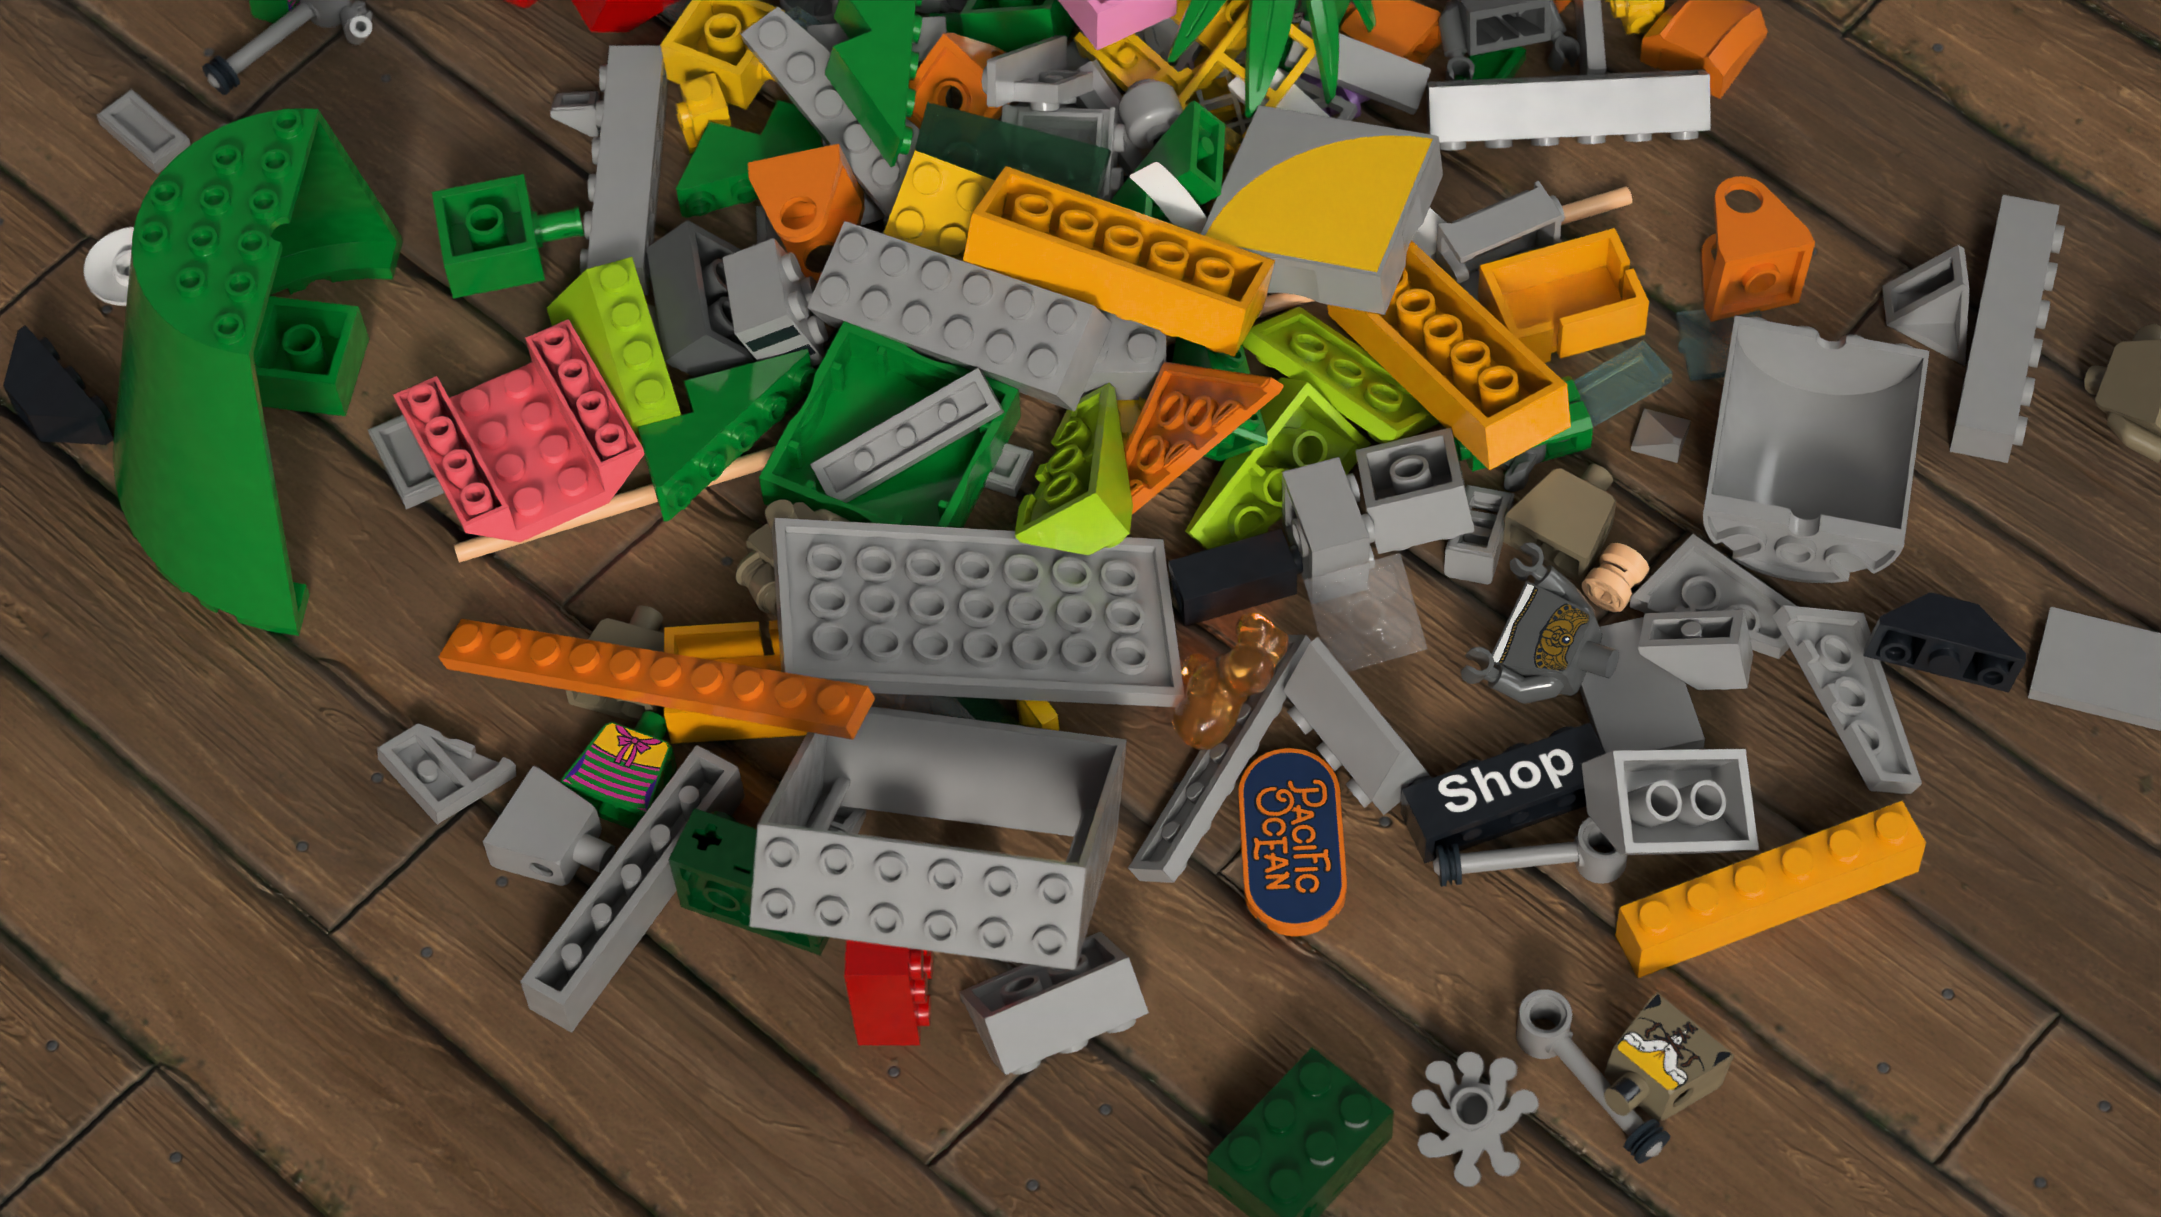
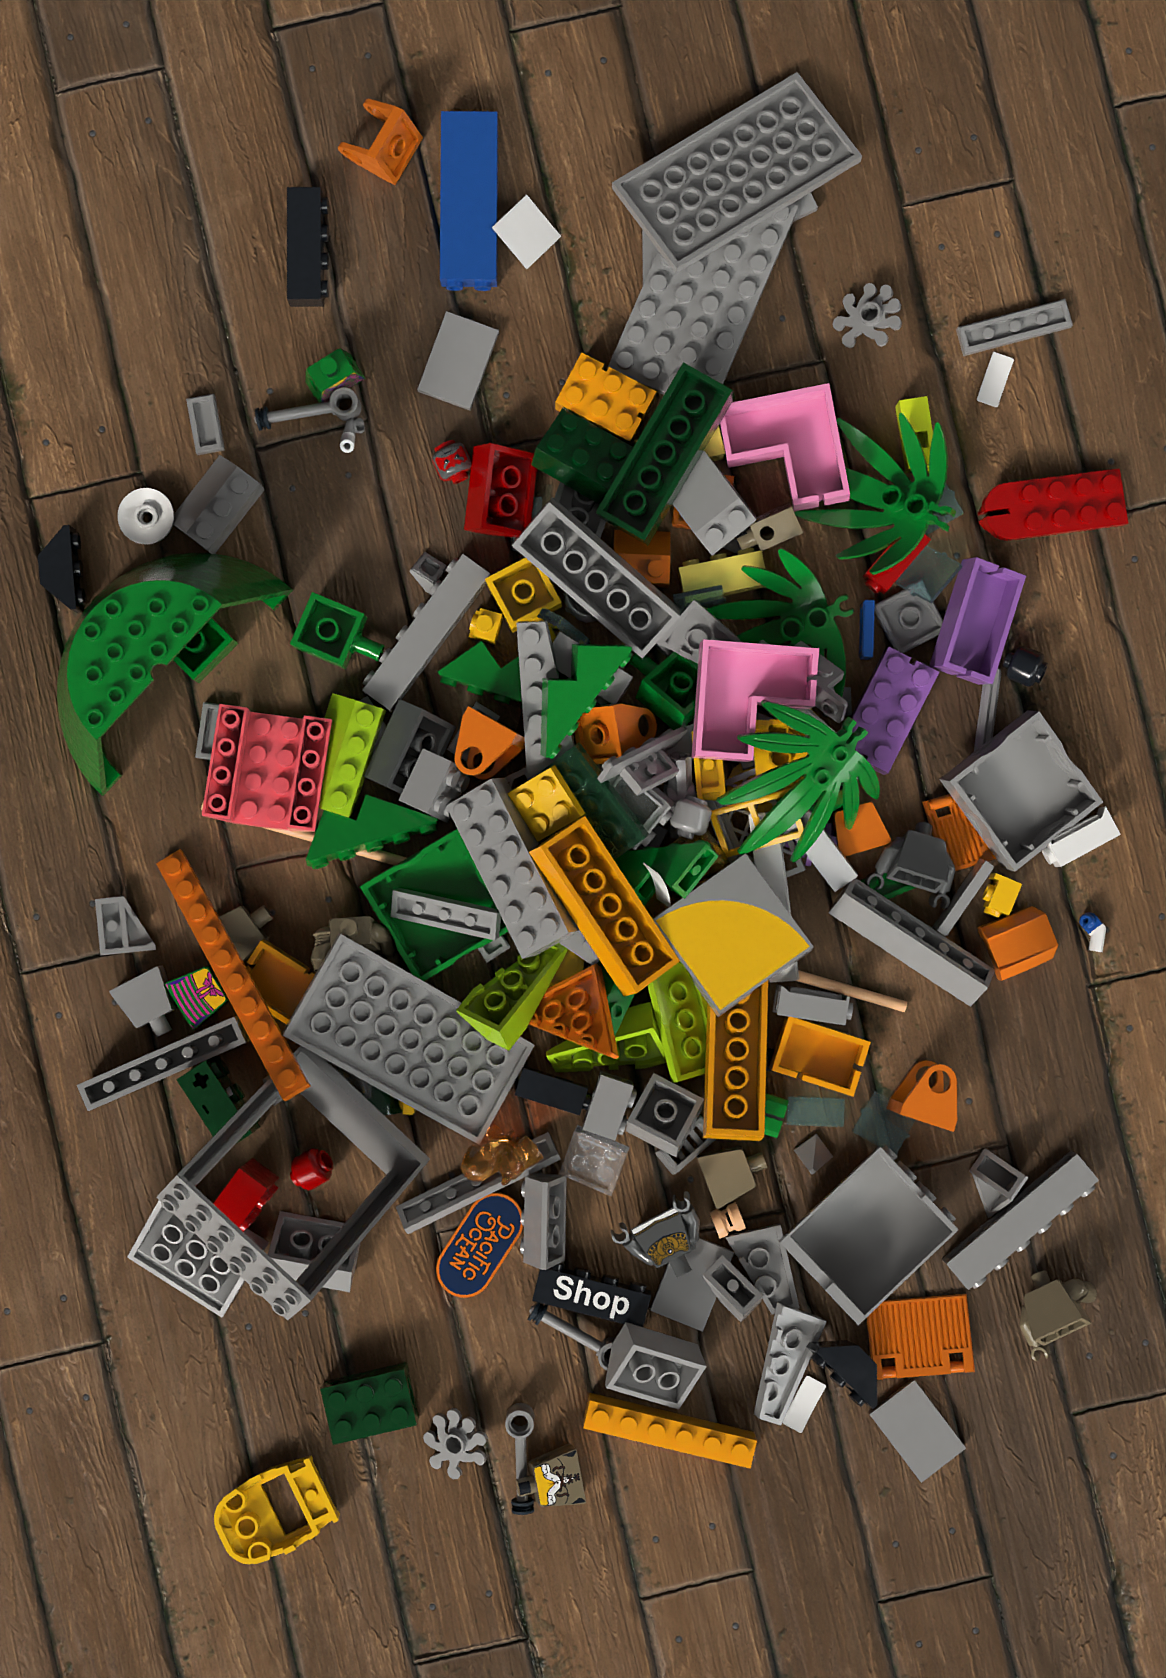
camera: 30 degrees right, 30 degrees up
none -> light grey slope [127,1200,269,1318]
none -> white sticker [783,1376,826,1433]
none -> orange window [867,1294,975,1380]

